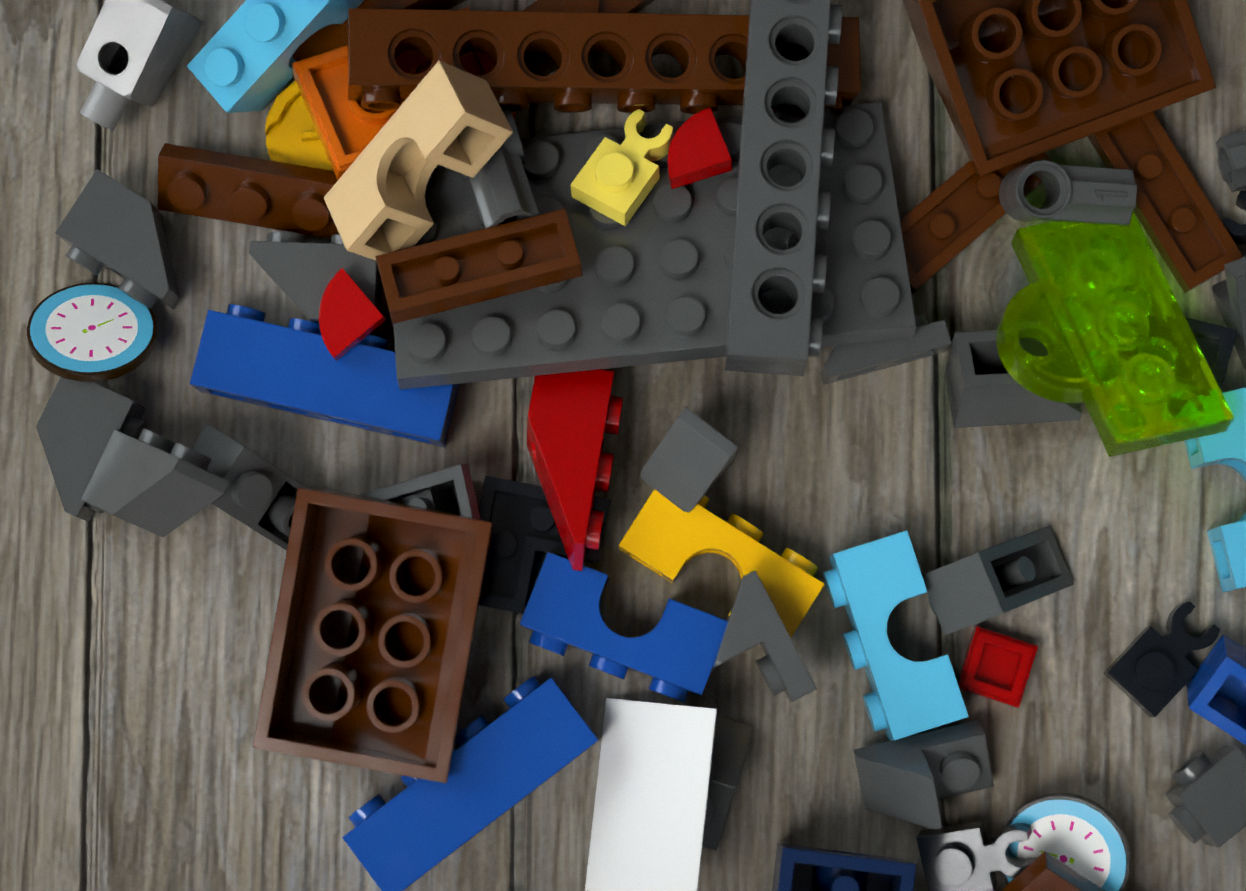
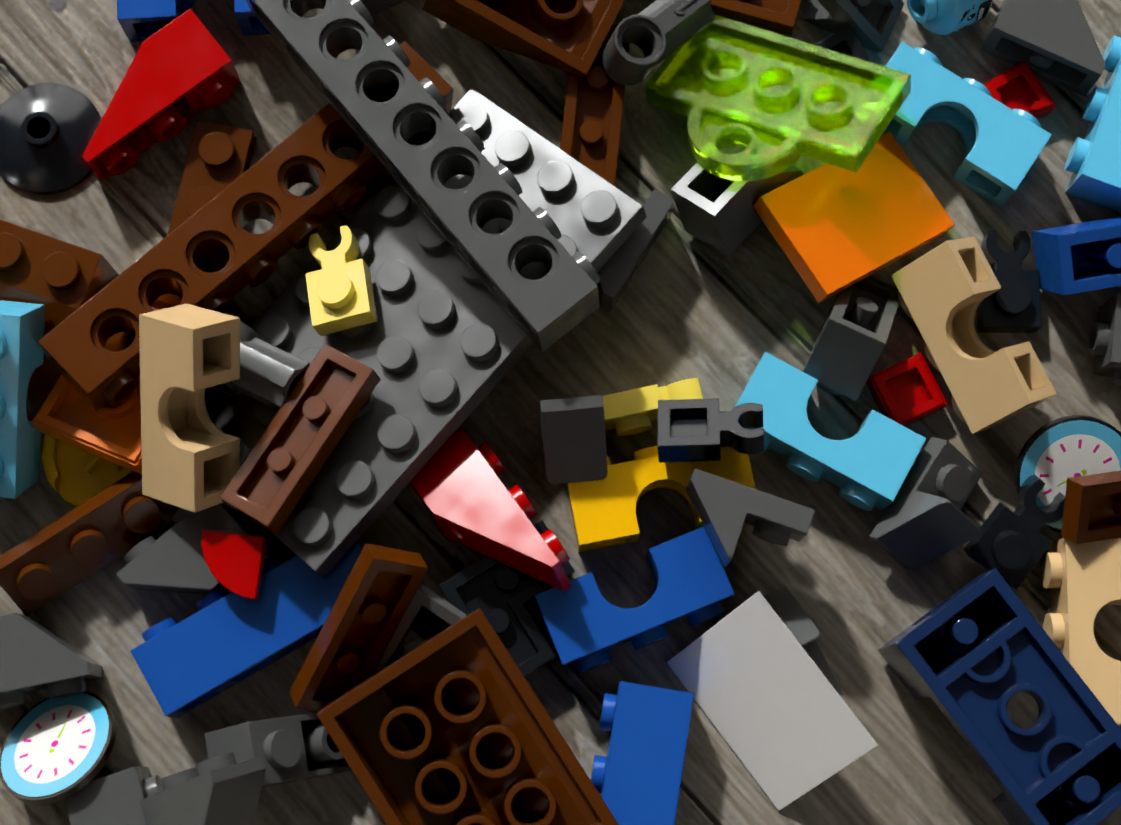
camera: 50 degrees left, 5 degrees down
red tile [668,107,732,190] -> none
none -> reddish brown plate [289,543,428,711]
none -> light yellow plate [603,378,703,436]
none -> black plate [658,398,764,462]
none -> orange tile [753,131,955,303]
none -> tan arch [891,236,1057,434]

